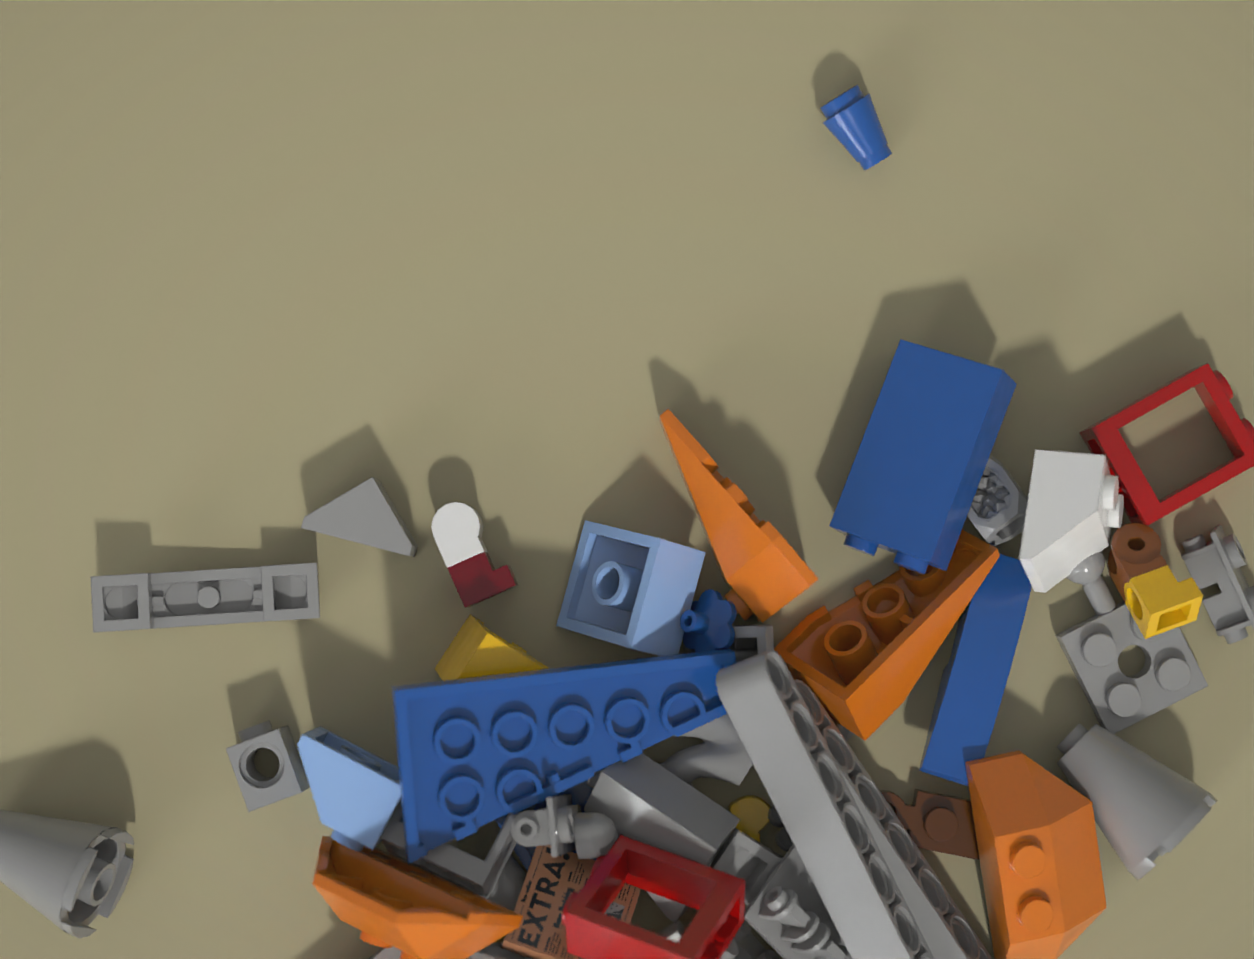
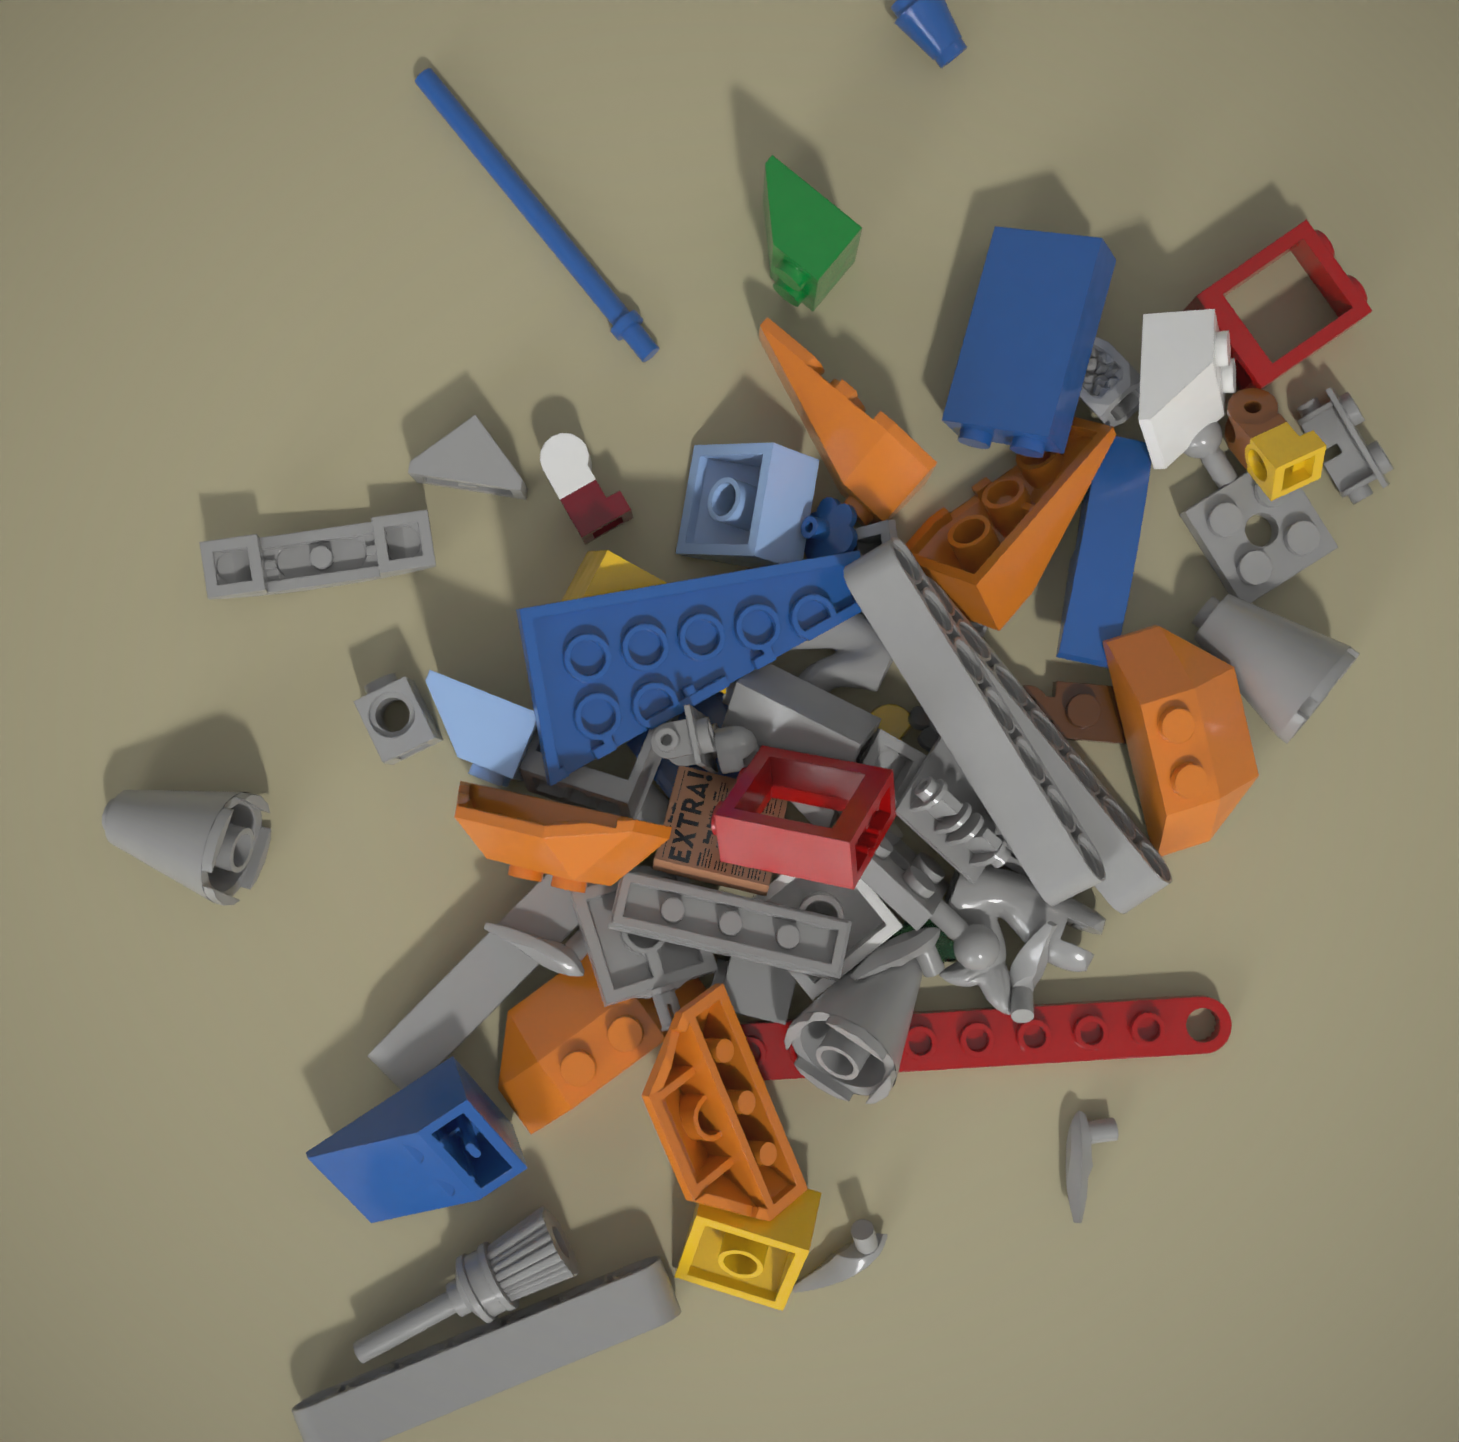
camera: 10 degrees left, 0 degrees up
none -> blue bar [415,68,660,363]
none -> green slope [763,155,862,311]

